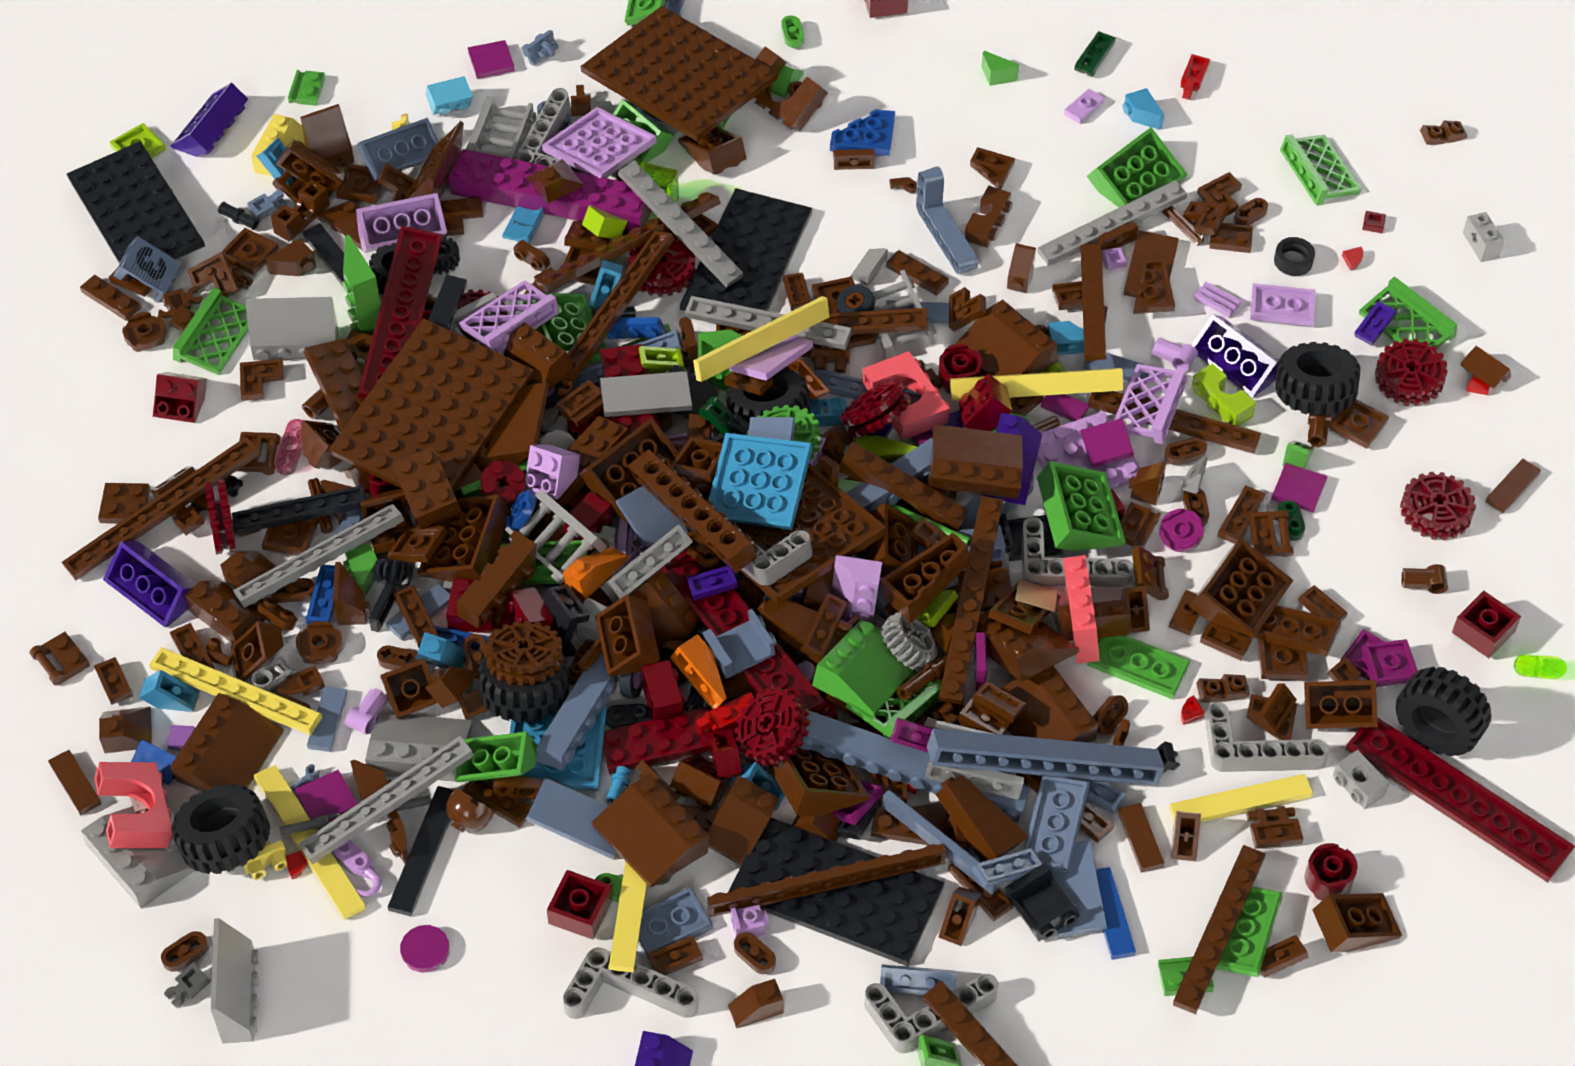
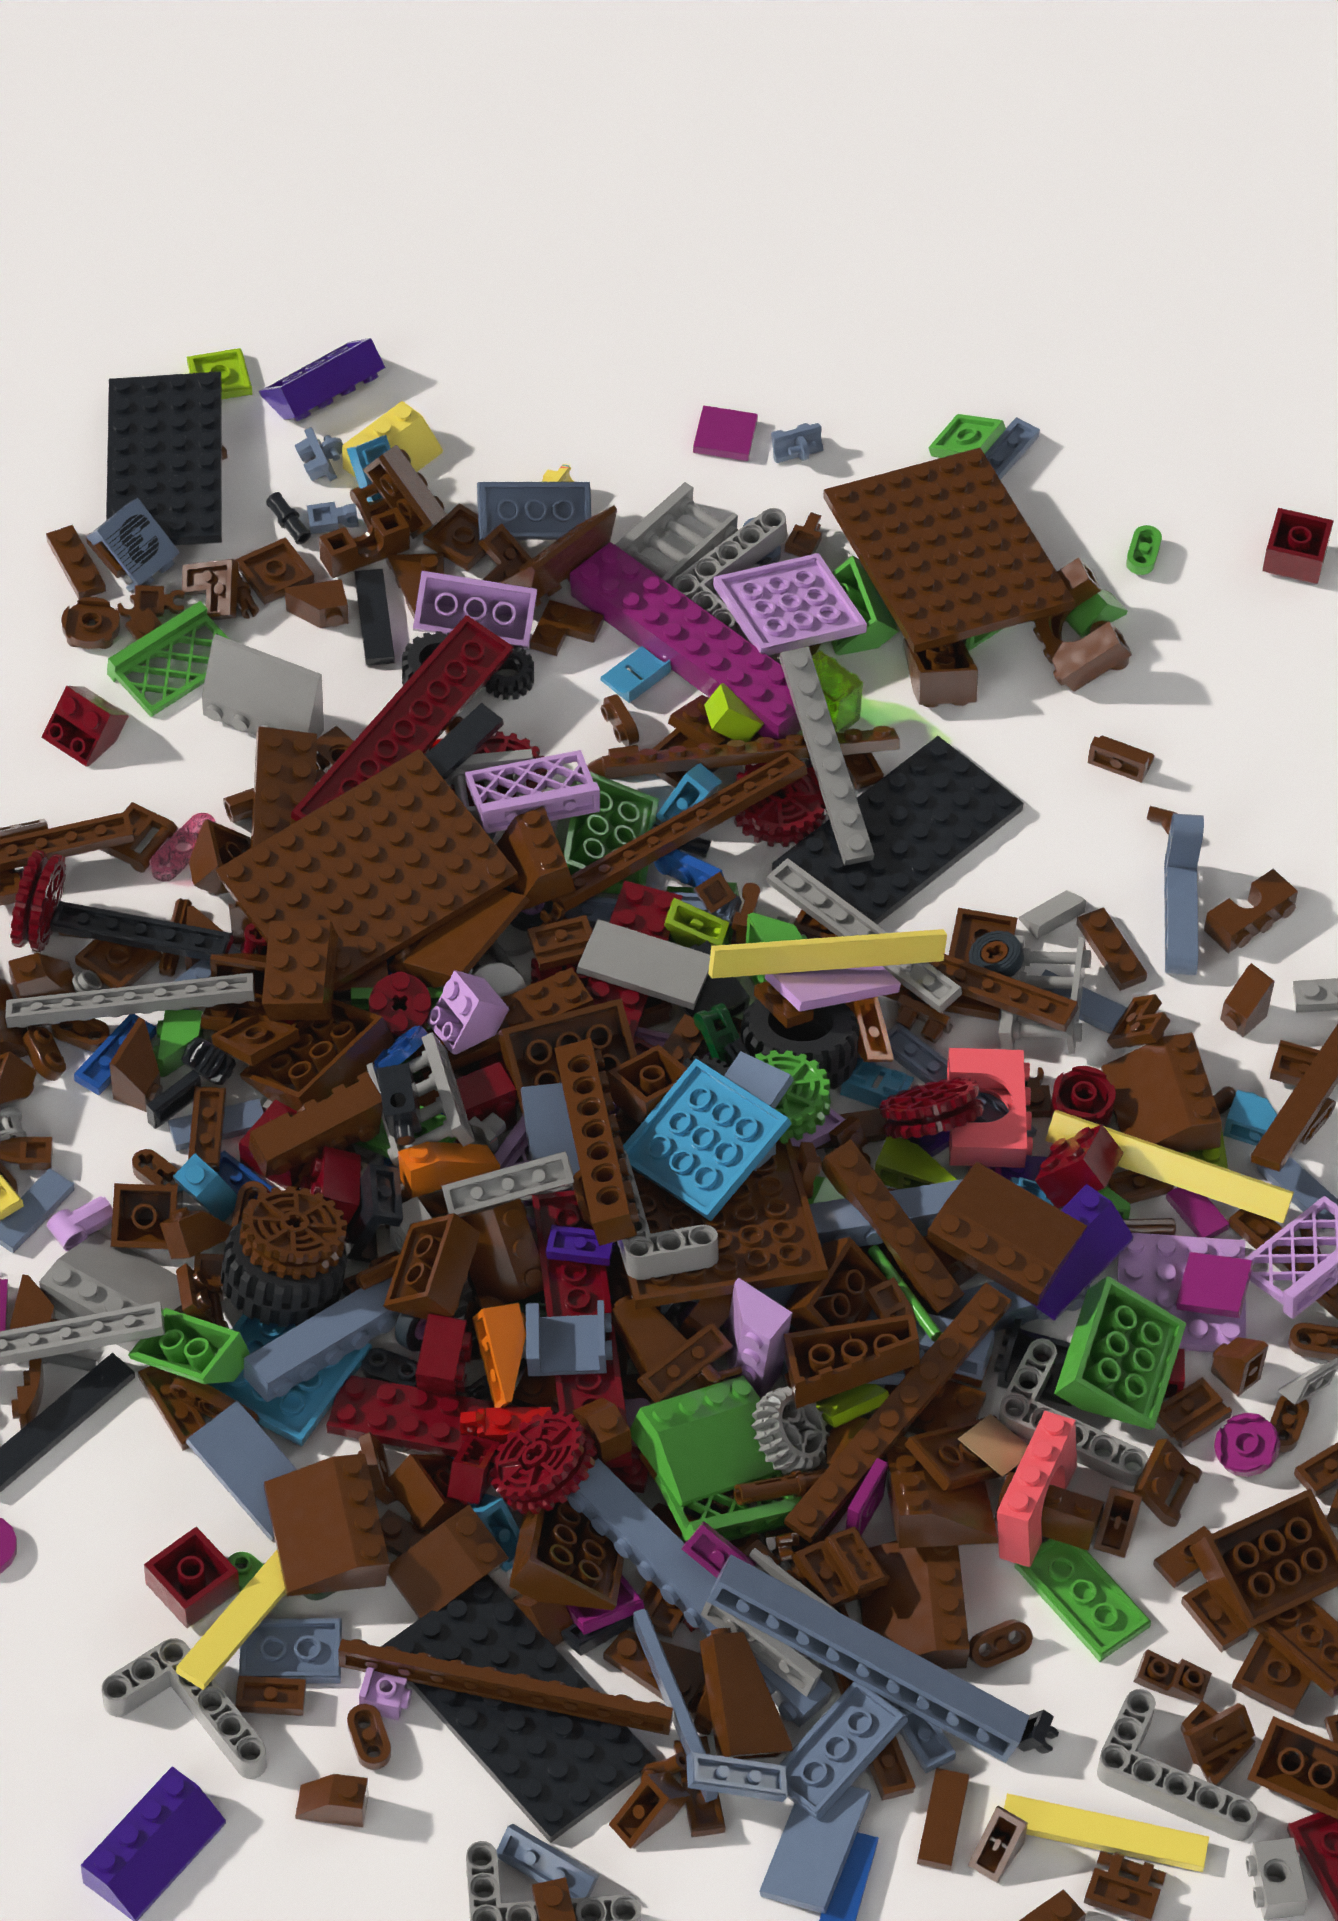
camera: 25 degrees right, 0 degrees up
black plate [217,475,243,497] -> none
reddish brown plate [239,358,284,401] -> none
bright green plate [288,70,326,106] -> none
reddish brown plate [296,621,343,664] -> none
reddish brown slope [300,104,354,167] -> none
bright green slope [342,235,381,336] -> none
medium azure brick [425,76,473,115] -> none
reddish brown cylinder [446,788,495,833] -> none
reddish brown slope [527,159,583,204] -> none
dark azure pin [606,766,631,803] -> none
reddish brown plate [783,272,811,311] -> none
blue plate [830,109,896,156] -> none
reddish brown wing [970,147,1015,189] -> none
black panel [1004,862,1080,942] -> none
reddish brown tile [1113,718,1130,746] -> none
red tile [1181,695,1205,725] -> none
none -> light grey plate [72,970,102,992]
none -> reddish brown plate [176,1263,229,1329]
none -> sand blue hips [294,427,343,481]
none -> black torso [377,1063,422,1146]
none -> reddish brown slope [573,1397,632,1463]
none -> reddish brown arm [641,1752,687,1782]
none -> reddish brown plate [693,872,736,914]

